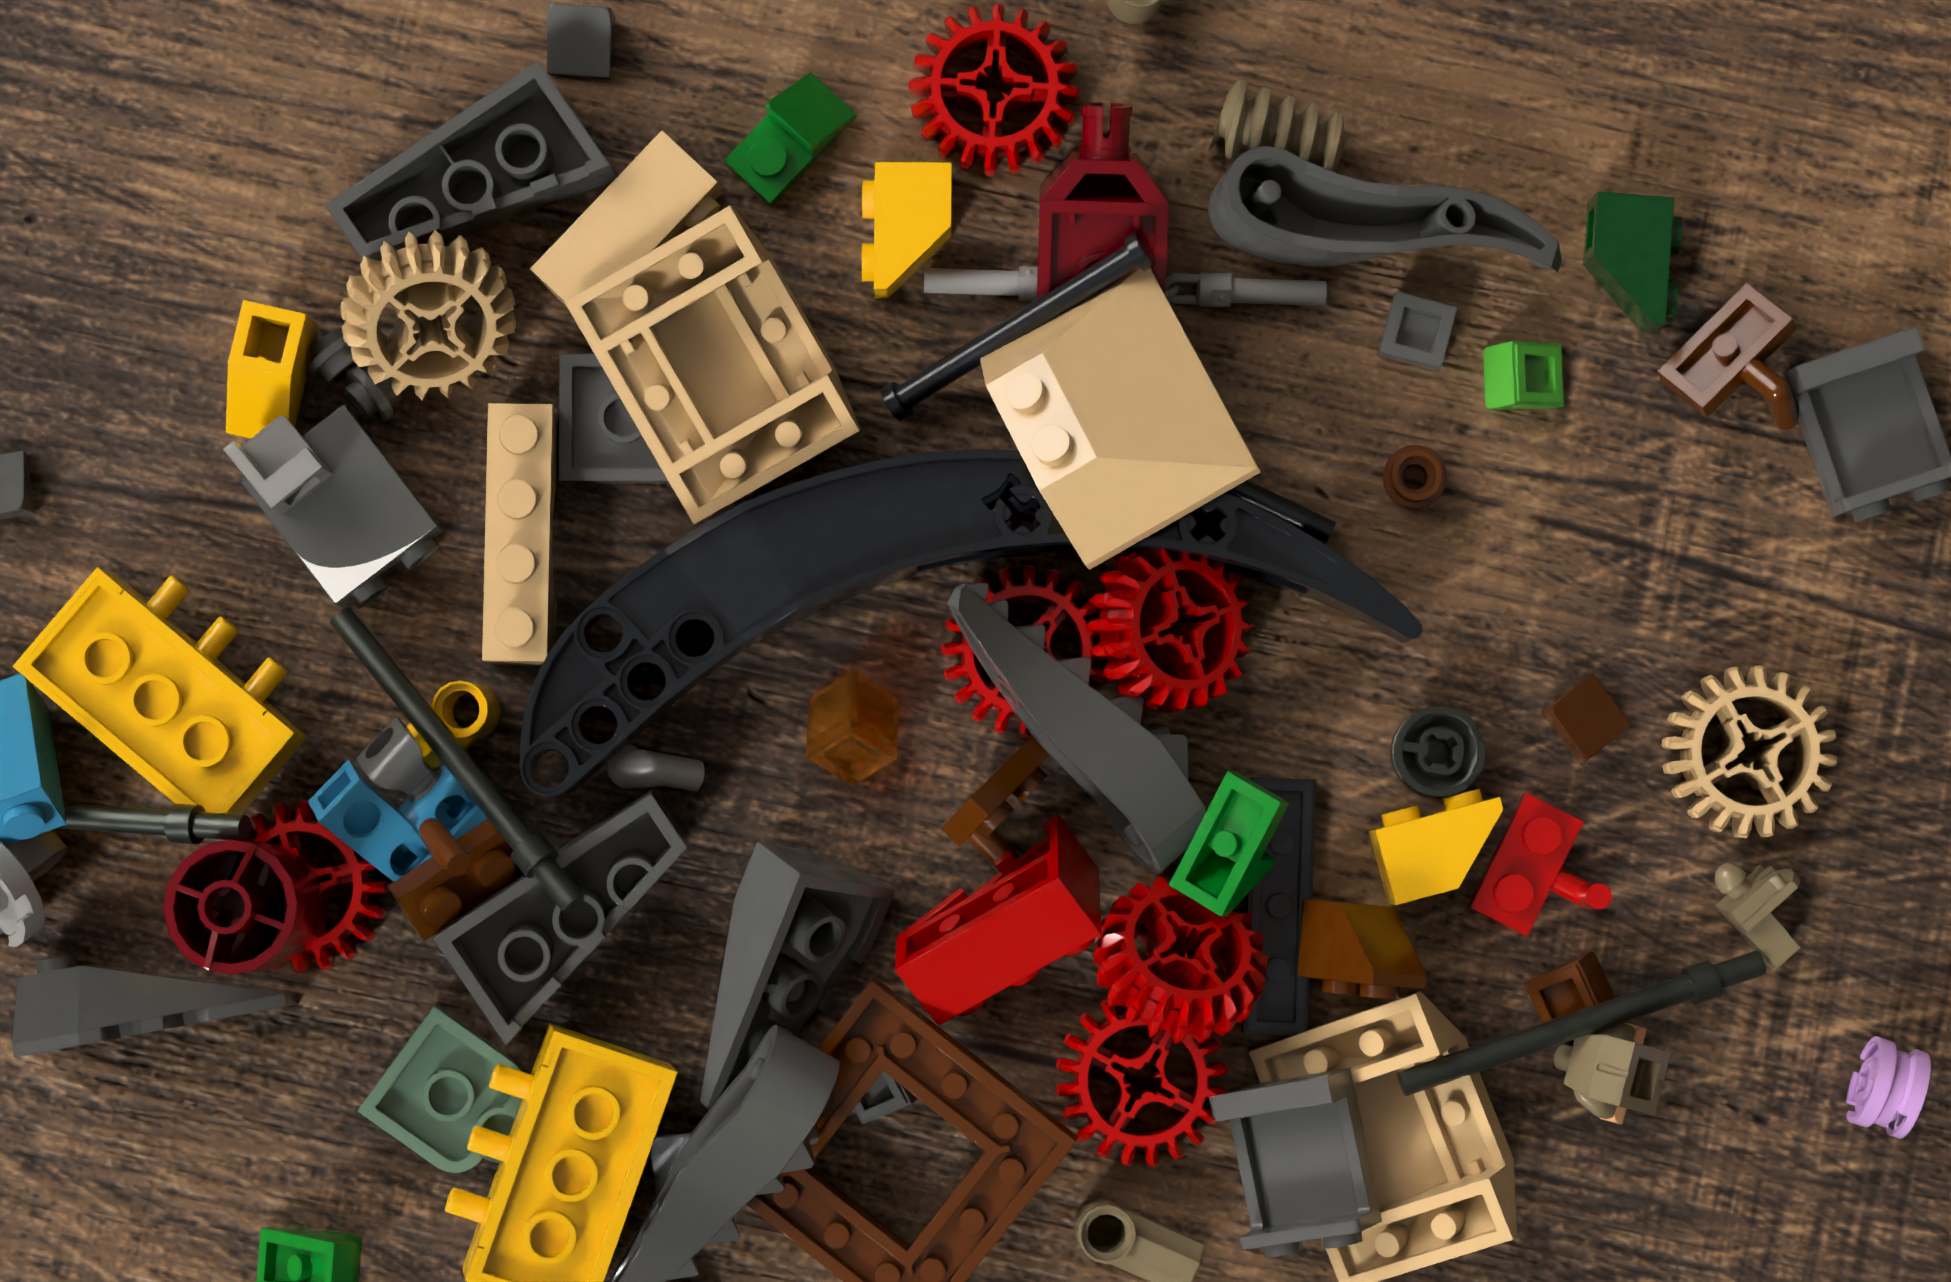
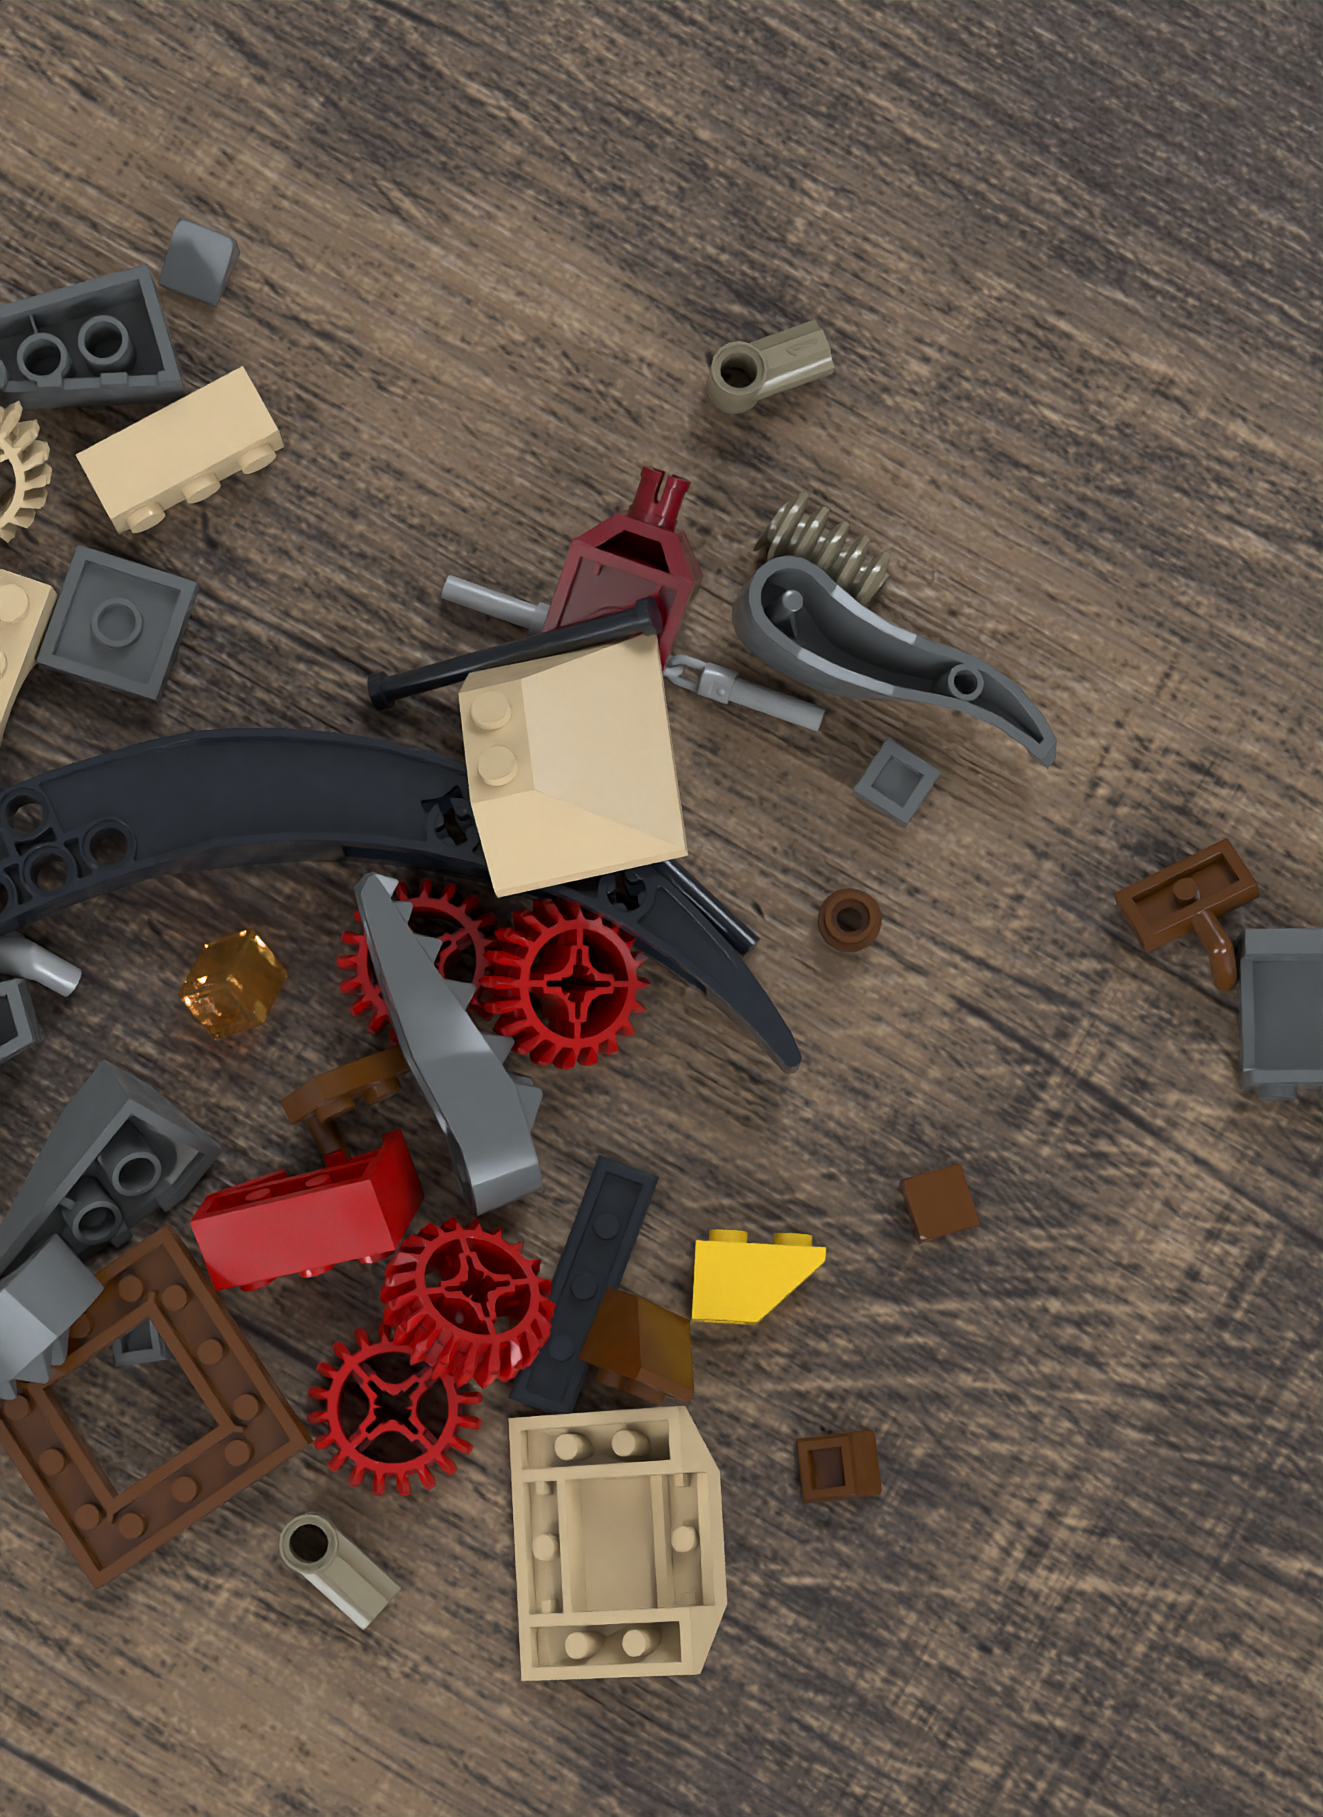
camera: 20 degrees right, 5 degrees down
tan slope [564,205,861,524] -> none
green slope [724,72,857,207] -> none
yellow slope [862,162,952,299] -> none
red gear [909,3,1080,177] -> none
green slope [1169,771,1290,917] -> none
dark grey panel [1209,1068,1382,1257] -> none
pearl dark grey wheel [1390,706,1486,797] -> none
pearl dark grey bar [1397,950,1767,1096] -> none
red plate [1467,793,1612,936] -> none
bright green slope [1483,341,1564,410] -> none
dark tan piece [1554,1023,1671,1124] -> none
dark green slope [1583,191,1683,333] -> none
tan gear [1661,666,1838,838] -> none
dark tan piece [1715,863,1800,969] -> none
lavender wheel [1846,1036,1931,1139] -> none

